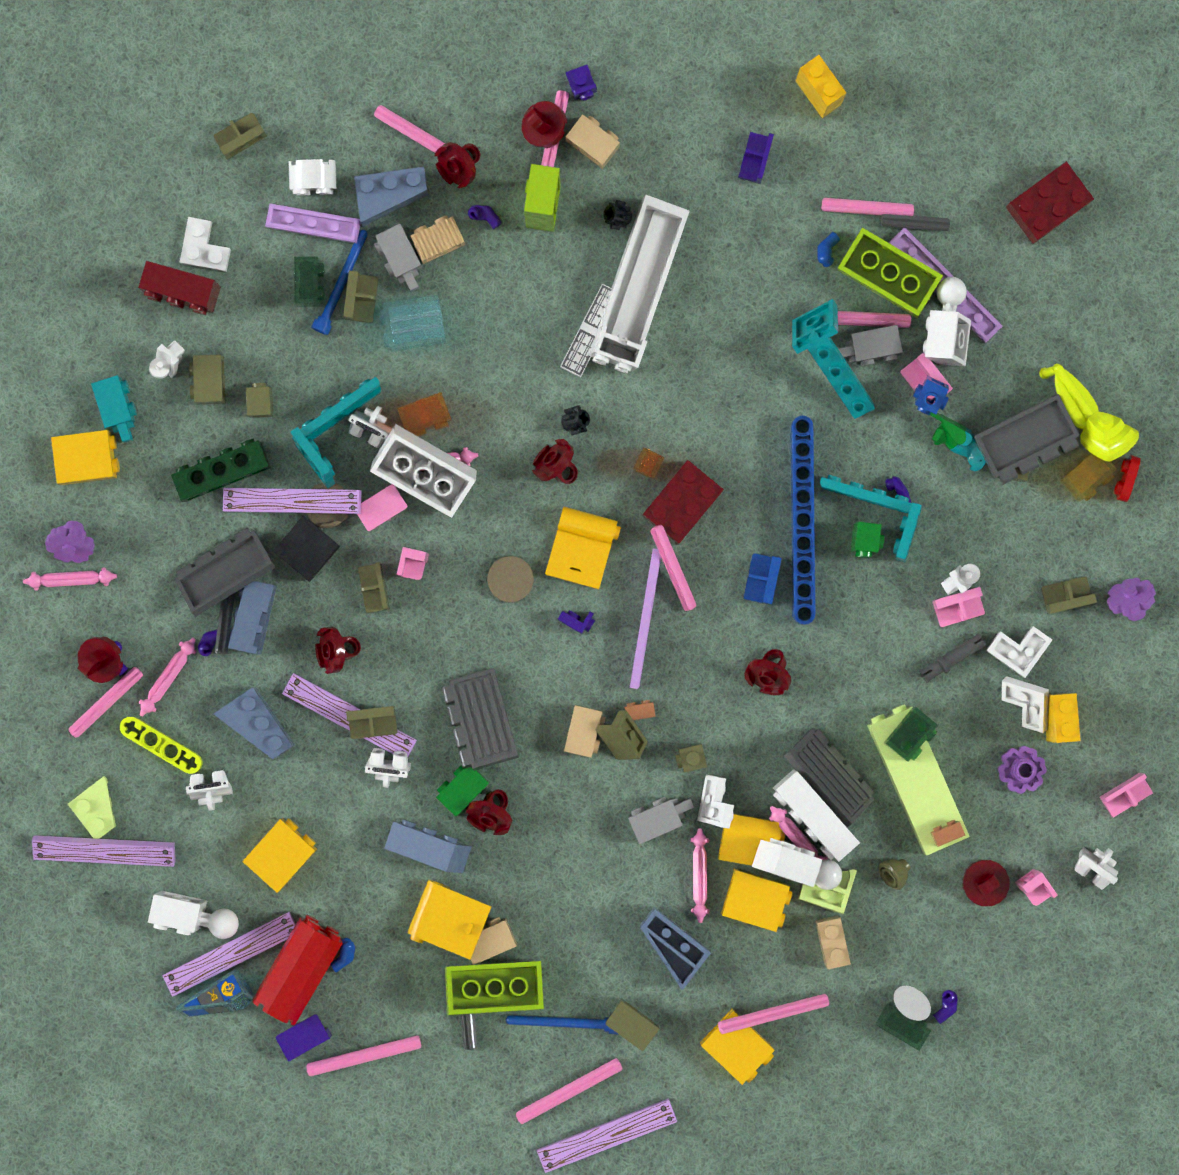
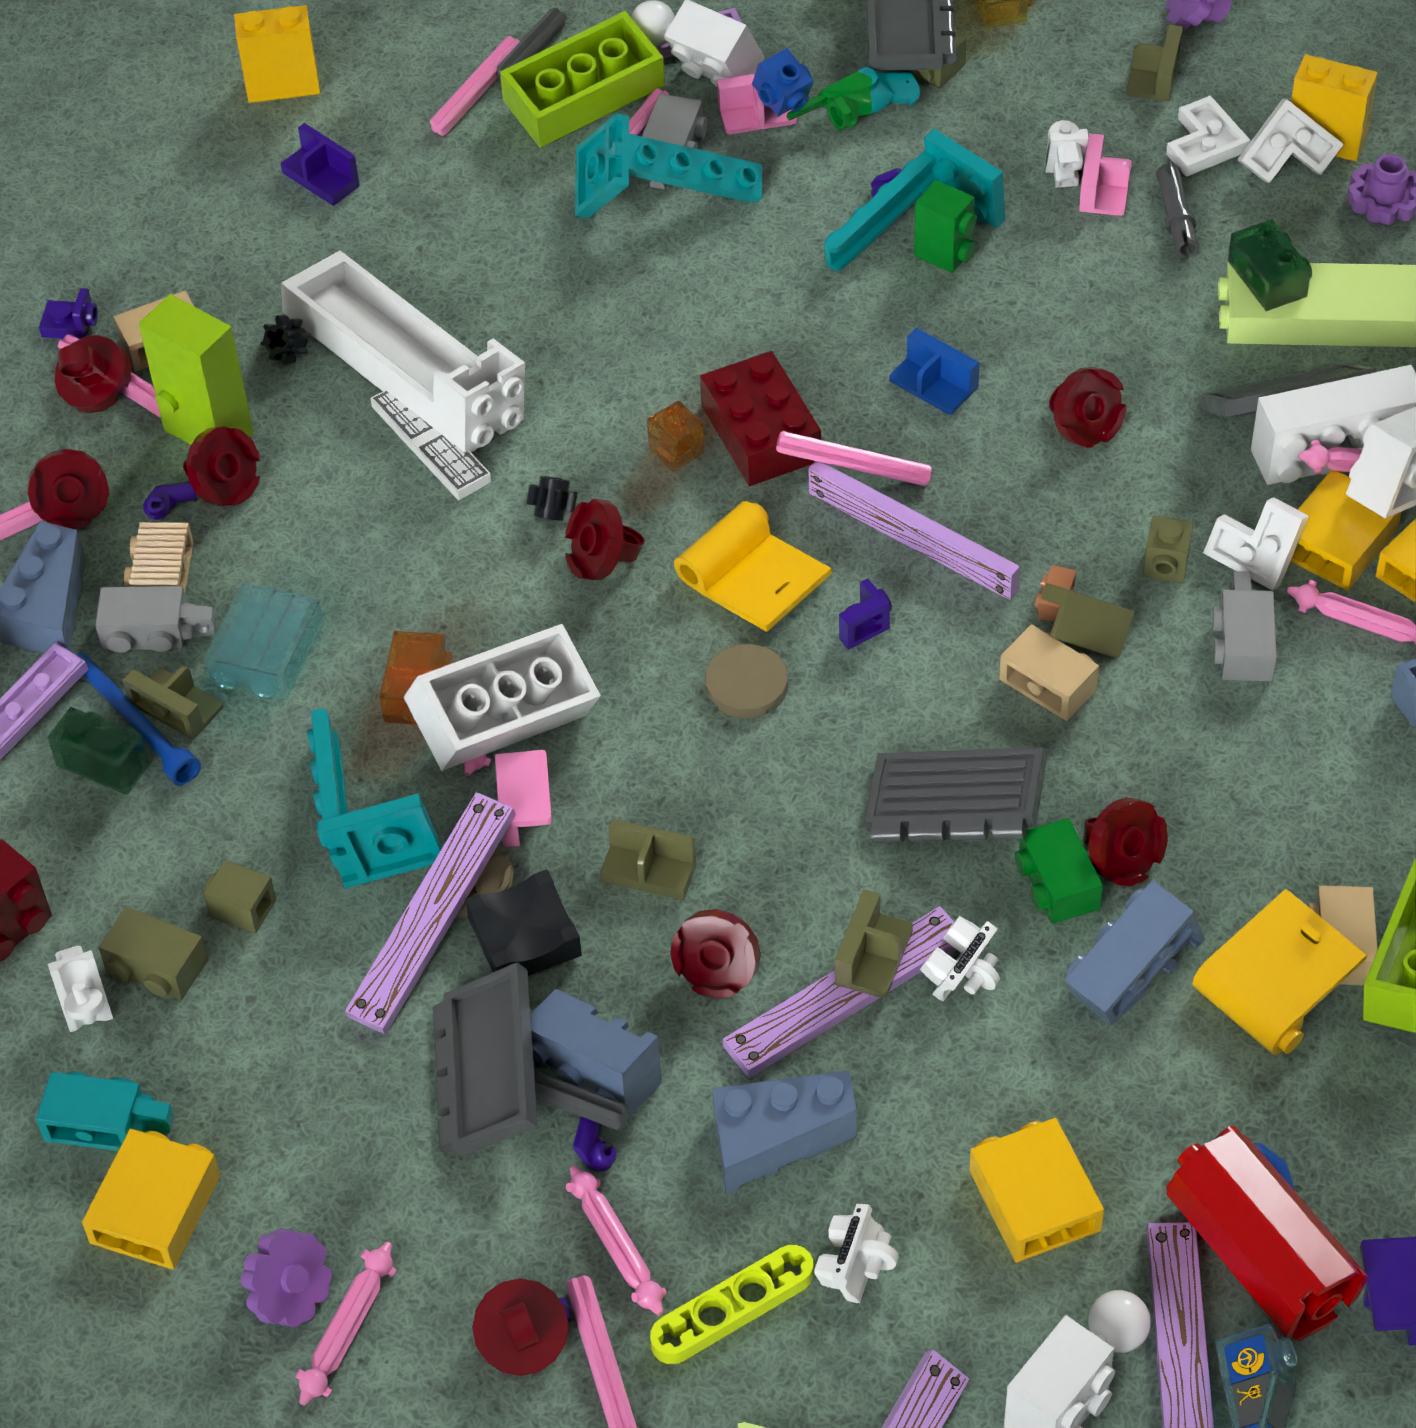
camera: 60 degrees left, 35 degrees down
dark green brick [171,439,271,502] -> none
white hips [348,406,393,448] -> none
bright pink panel [397,547,429,580] -> none
blue beam [790,415,815,625] -> none
blue arm [817,232,840,267] -> none
none -> dark red tile [183,426,260,506]

